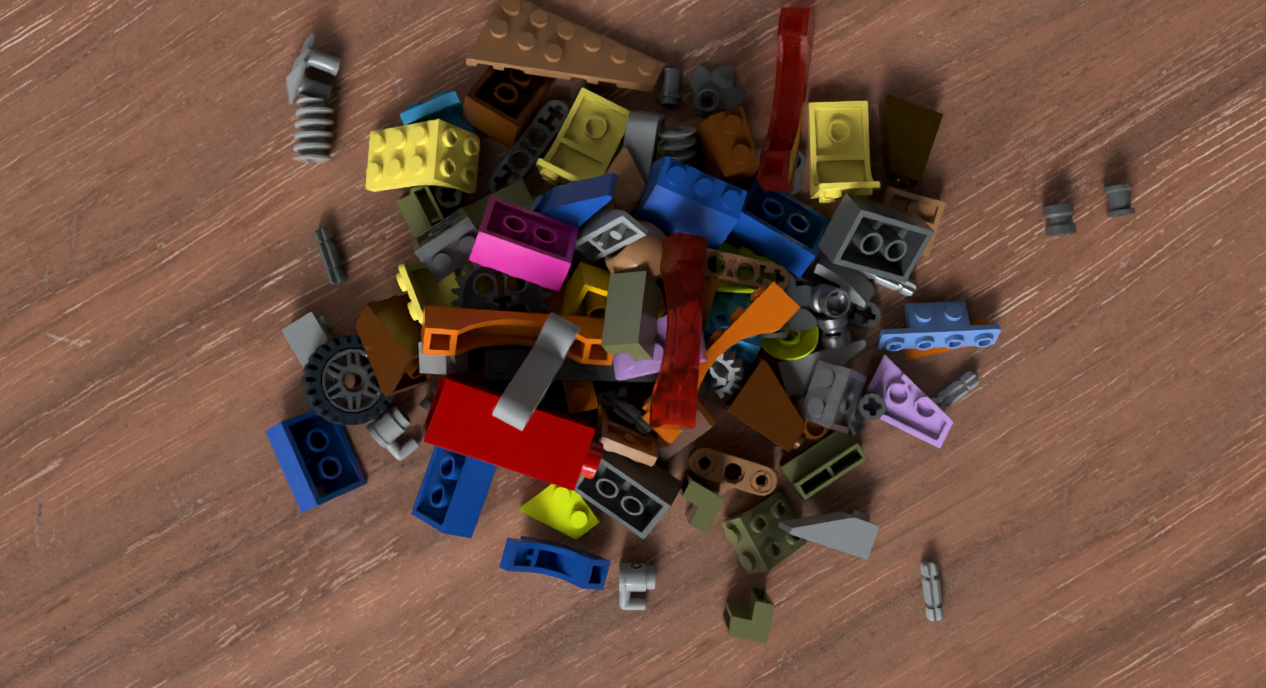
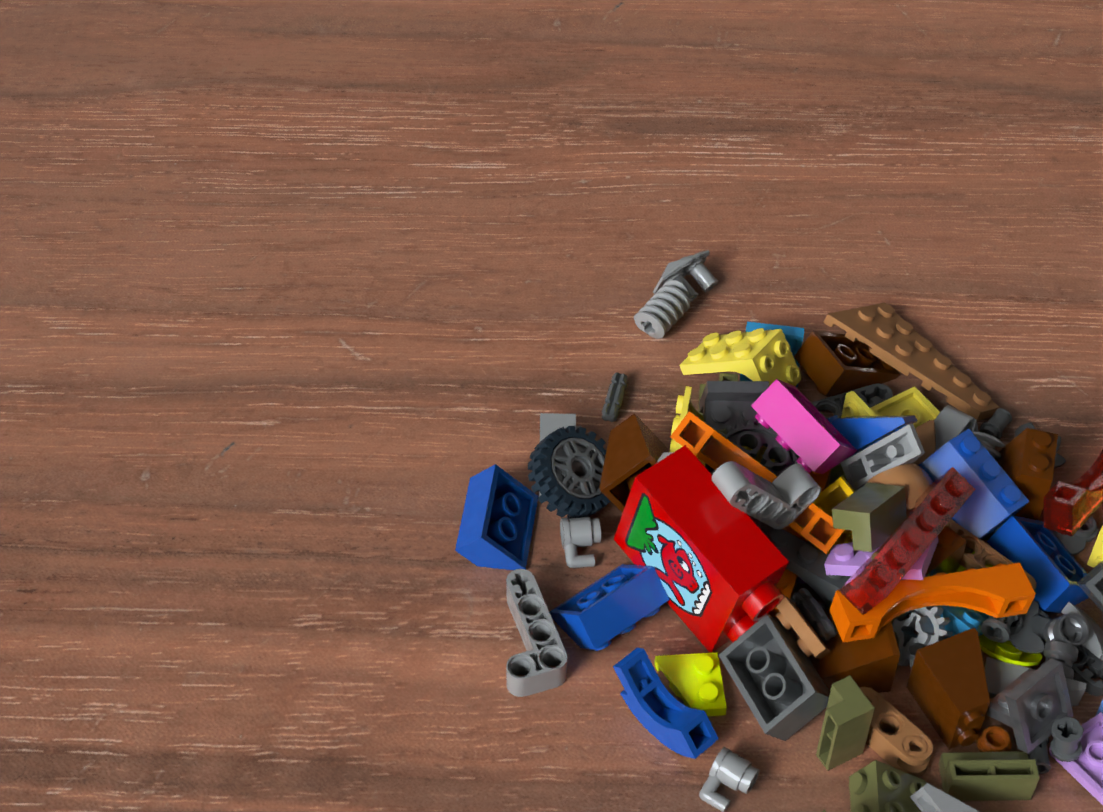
camera: 30 degrees right, 40 degrees down
none -> light grey beam [506,569,567,697]

